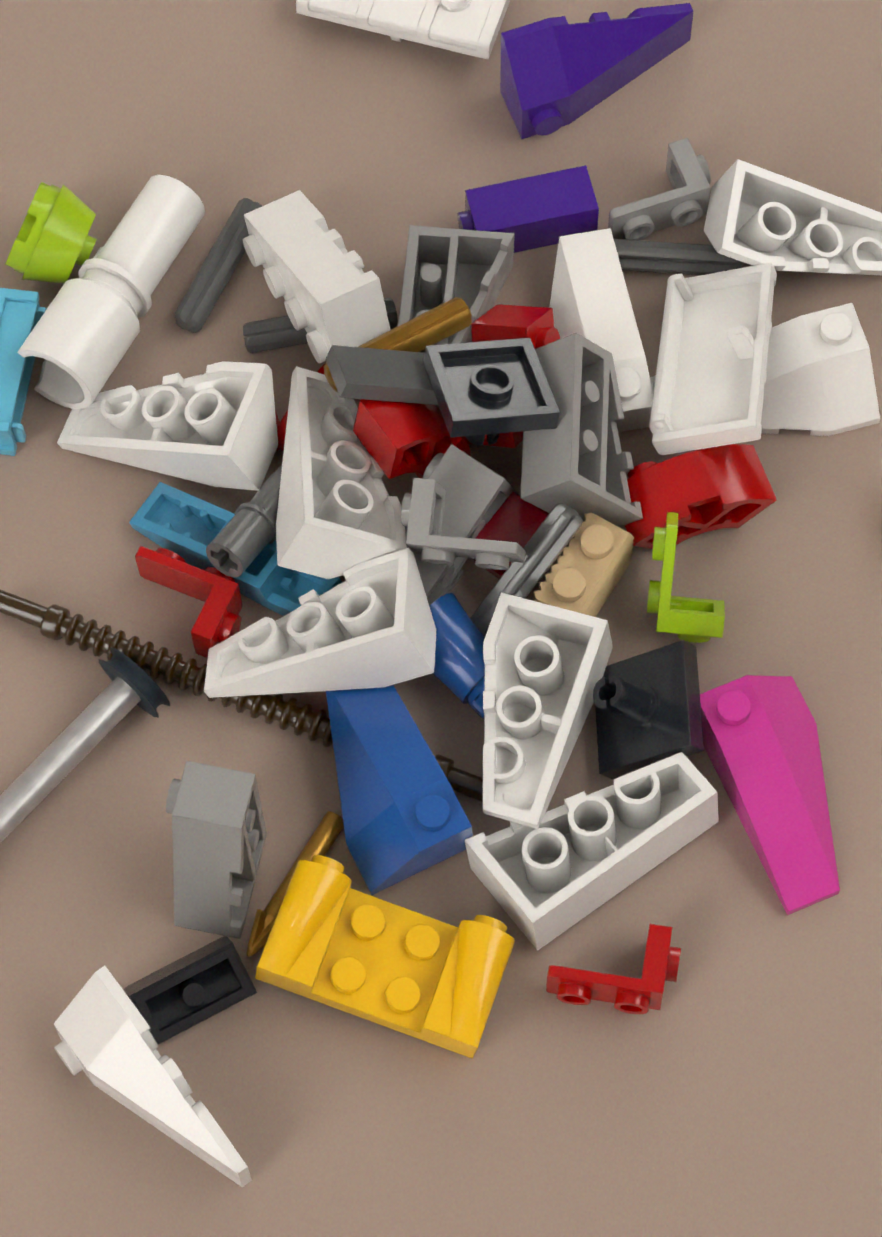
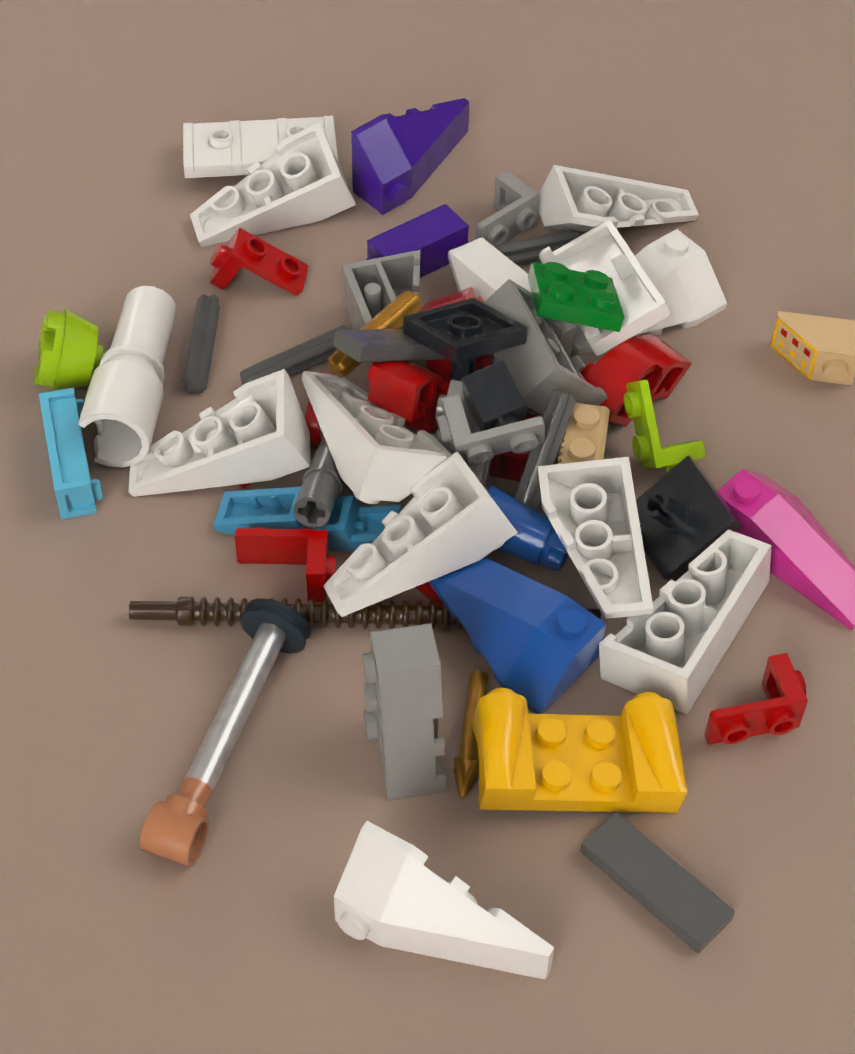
camera: 25 degrees left, 15 degrees down
black slope [124,936,257,1044] -> none
white wedge [242,190,391,364] -> none
none -> white wedge [190,122,356,247]
none -> red bracket [210,227,308,296]
none -> black brick [462,360,526,431]
none -> green plate [528,262,625,332]
none -> dark grey tile [580,812,735,954]

